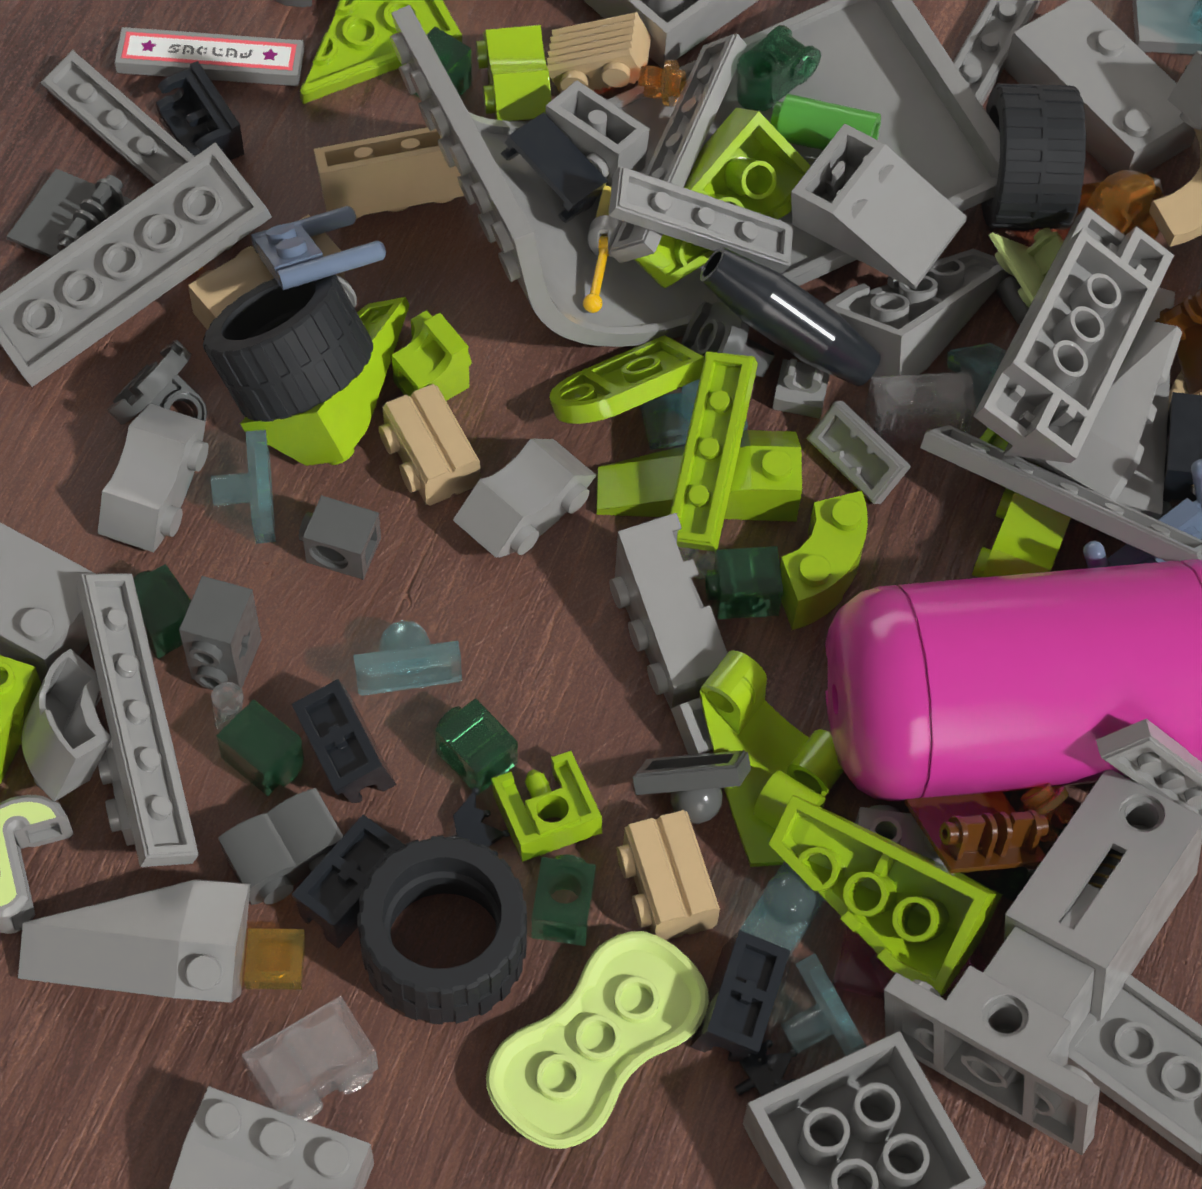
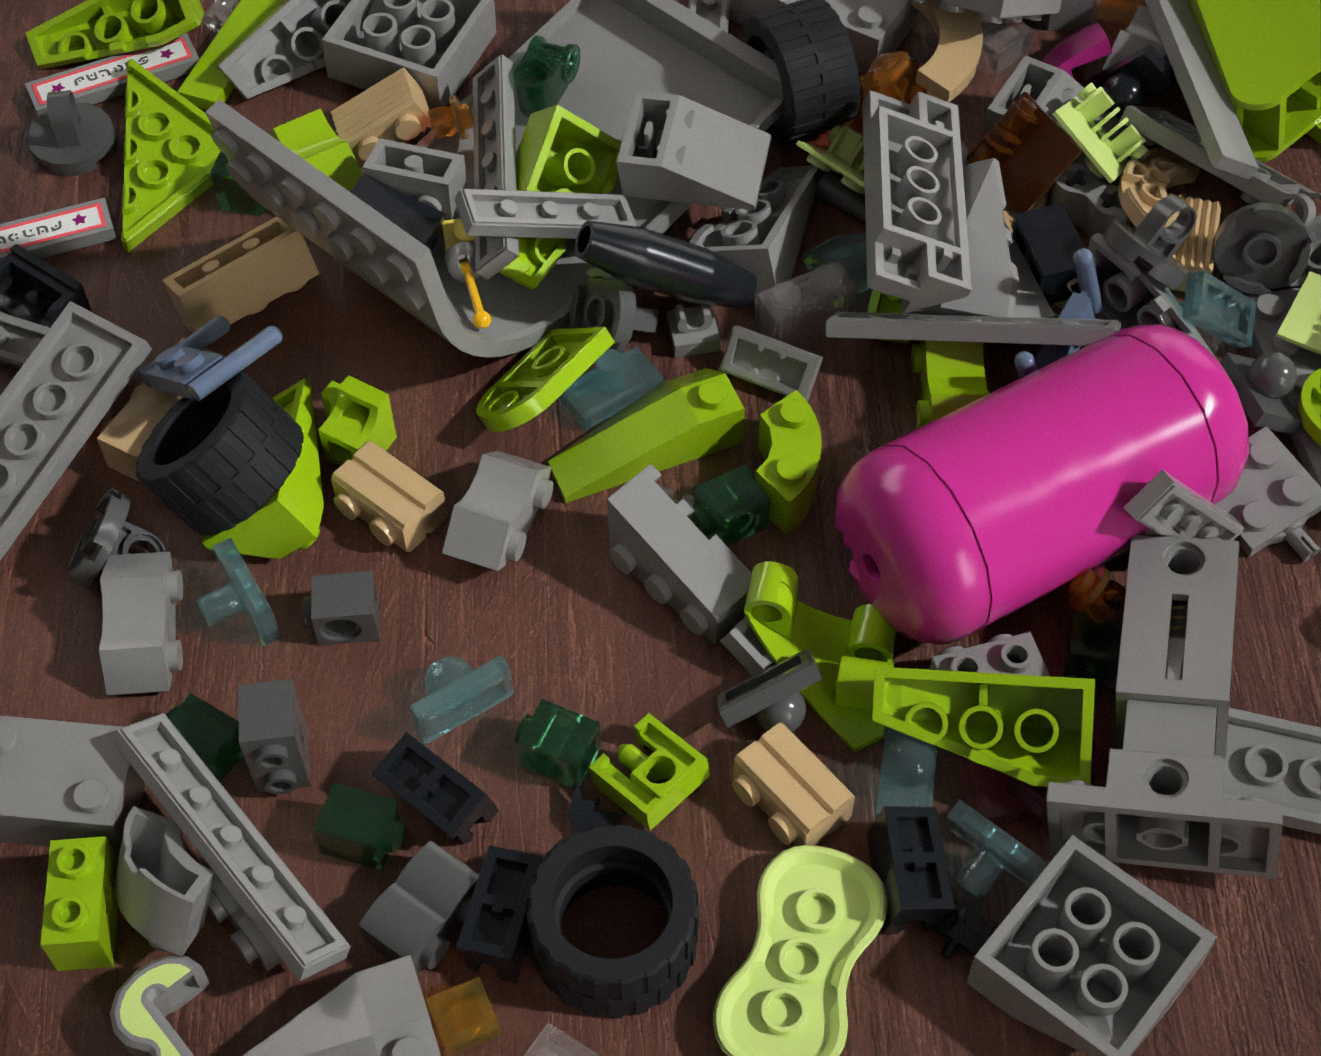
camera: 20 degrees left, 5 degrees down
clear piece [211,682,244,734] -> none
clear green brick [531,855,596,946] -> none
lime tile [670,351,758,552] -> none
bright green brick [771,94,881,150] -> none
reddish brown hinge [904,792,1049,873] -> none

